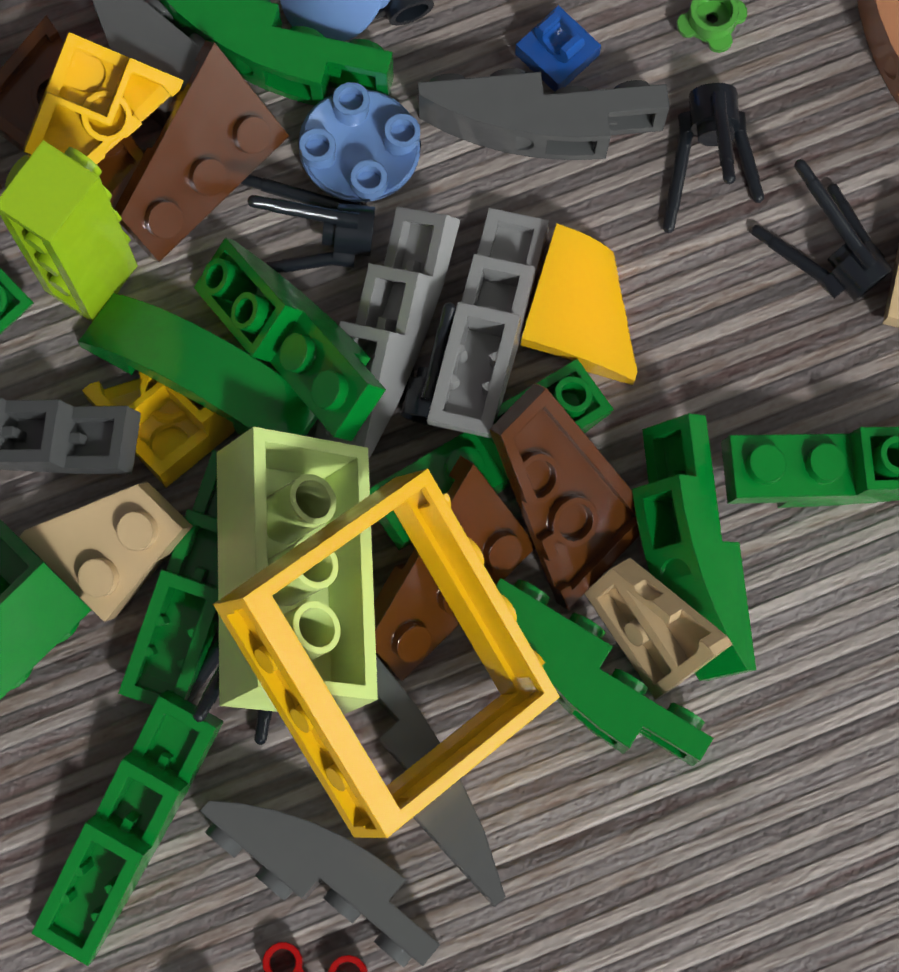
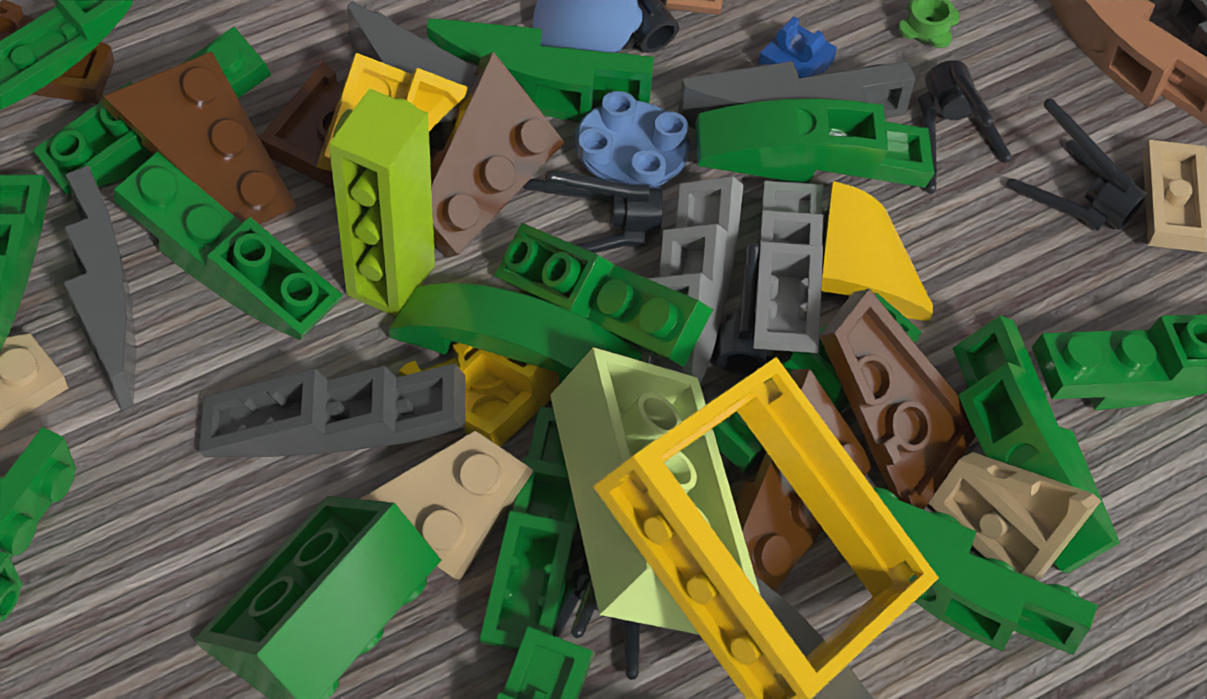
camera: 10 degrees left, 20 degrees down
none -> green slope [695,99,934,188]

